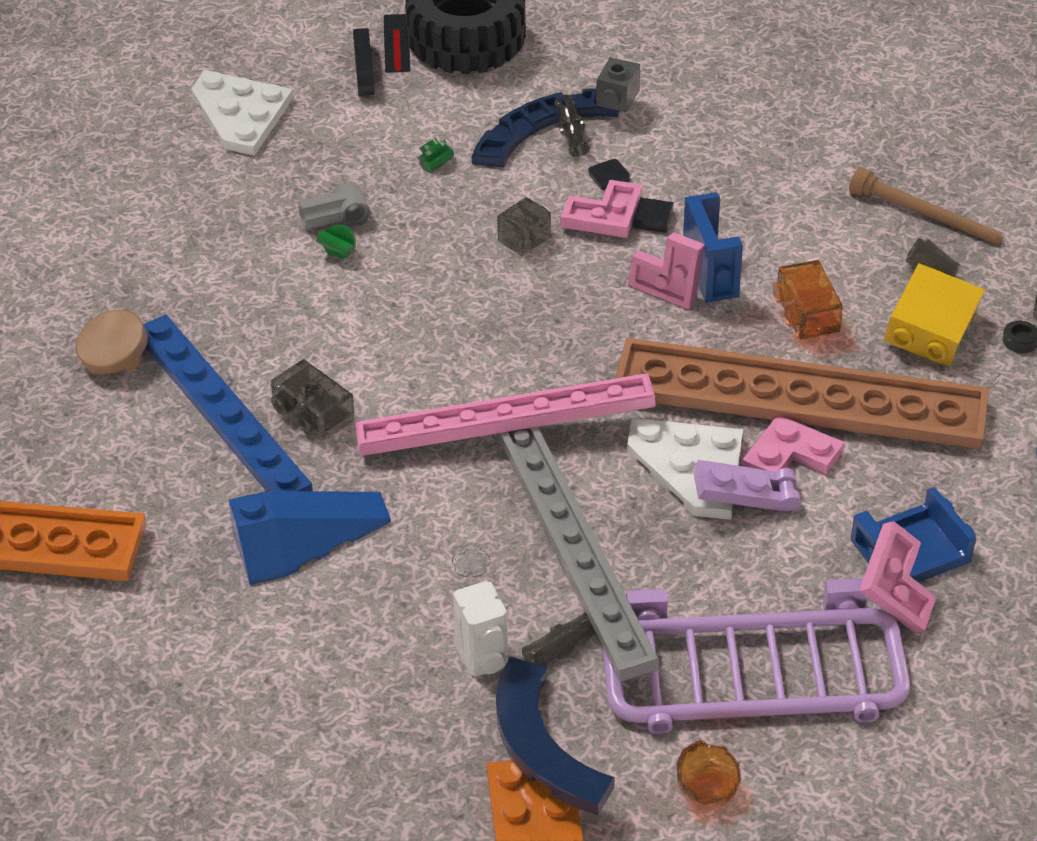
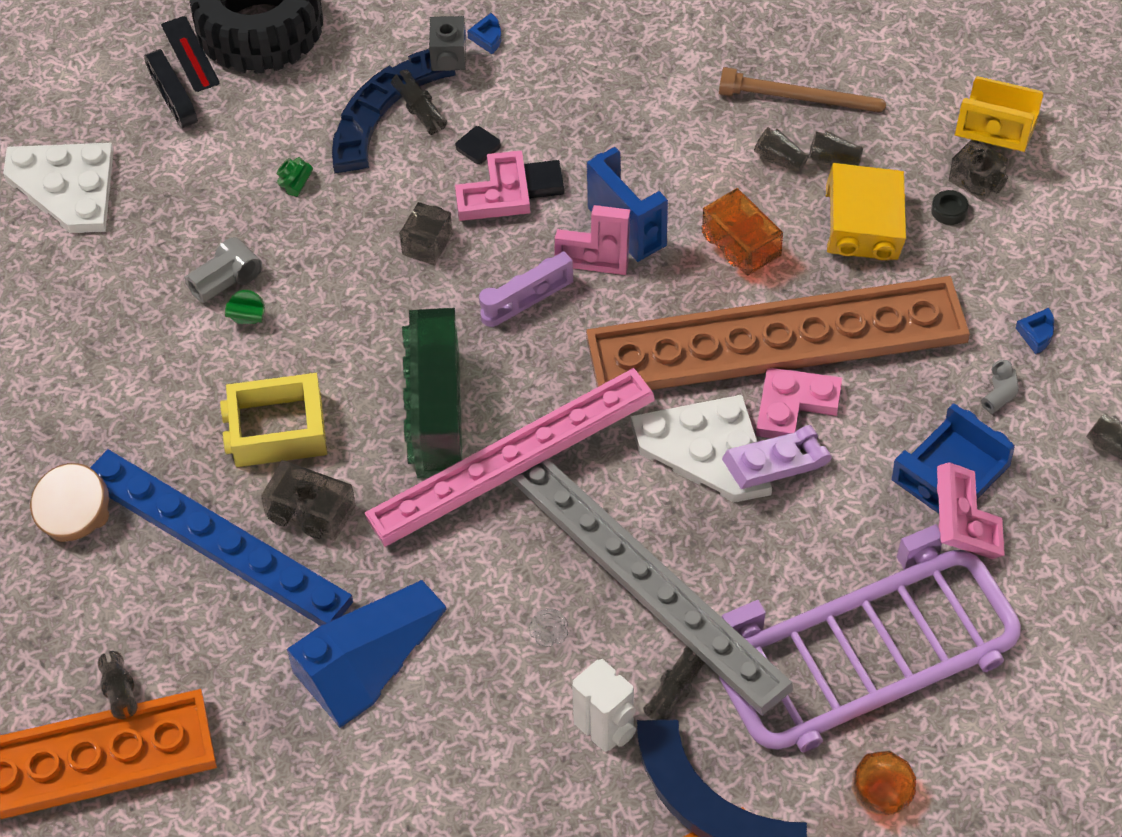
camera: 20 degrees left, 10 degrees up
none -> clear smoke pin [97,651,138,719]
none -> light yellow window [220,373,327,467]
none -> clear green brick [402,308,463,478]
none -> blue tile [467,13,501,54]
none -> lavender plate [479,251,573,327]
none -> clear smoke cone [754,127,809,173]
none -> light grey arm [981,360,1019,414]

